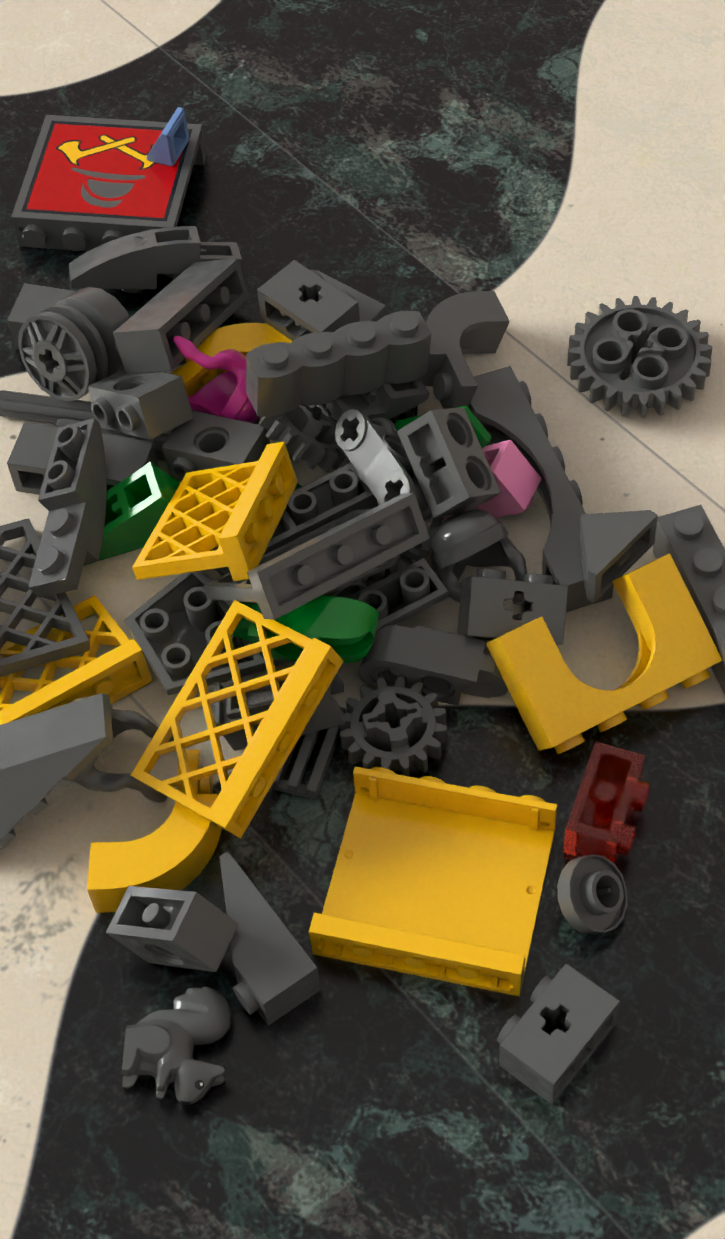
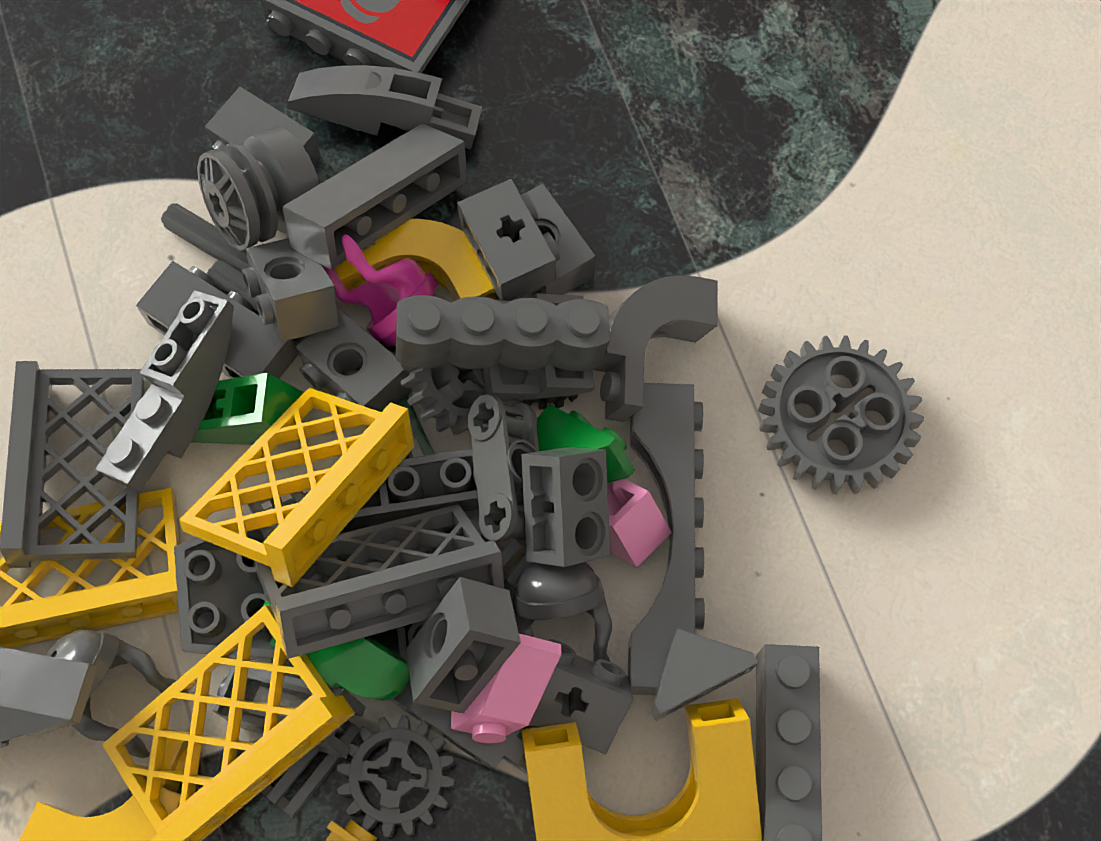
camera: 15 degrees right, 15 degrees up
none -> dark grey brick [406,577,521,713]
none -> bright pink slope [451,634,561,743]

